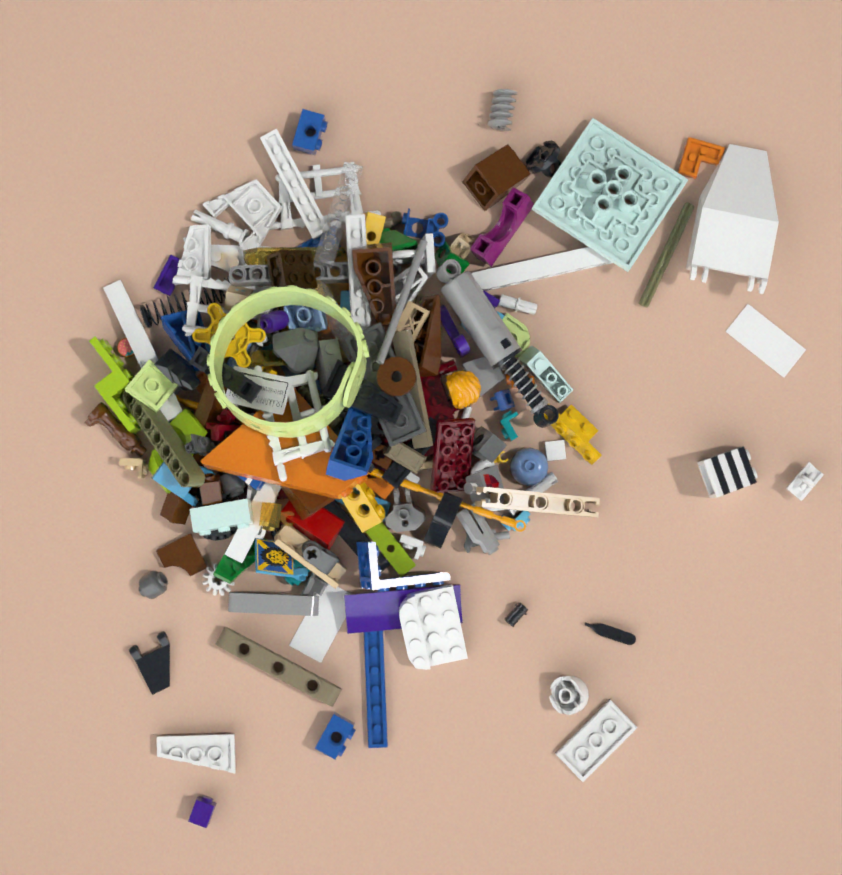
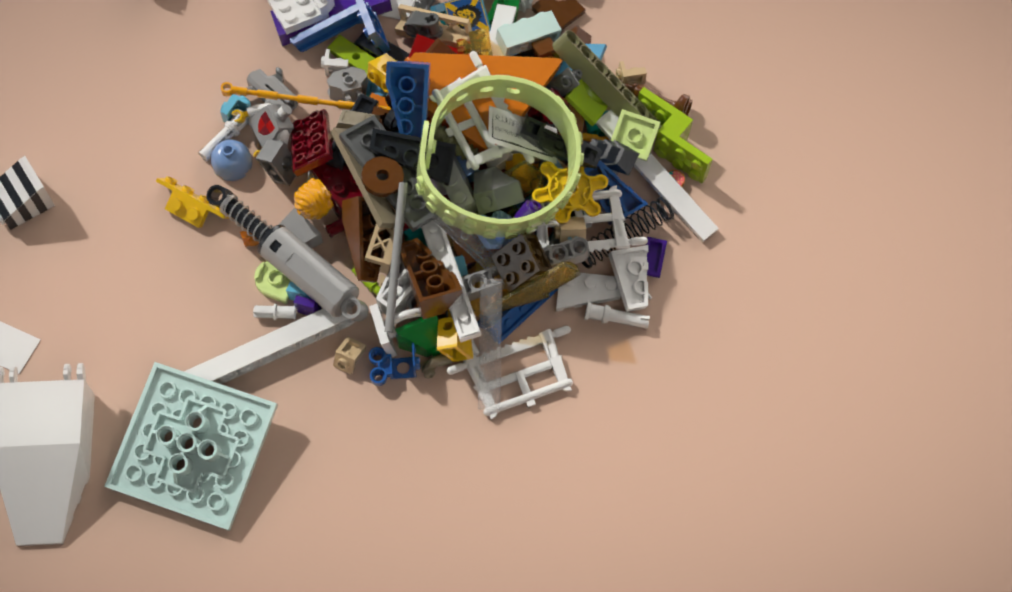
camera: 160 degrees right, 20 degrees down
white wing [202,179,282,259] -> none
white plate [260,129,330,240] -> none
blue brick [292,109,328,155] -> none
black beam [423,491,463,549] -> none
green bracket [434,242,470,274] -> none
dark purple beam [440,305,470,358] -> none
reddish brown slope [462,144,531,211] -> none
magenta arch [470,187,534,267] -> none
tan piece [475,487,600,517] -> none
light grey piece [488,89,517,131] -> none
blue tile [490,389,515,411] -> none
teal bracket [500,411,519,442] -> none
black pin [504,602,528,627] -> none
light aqua slope [519,345,573,403] -> none
black tile [526,140,561,178] -> none
white tile [545,440,566,461] -> none
black piece [585,622,636,645] -> none
olive axle [639,202,694,308] -> none
orange tile [678,137,725,179] -> none

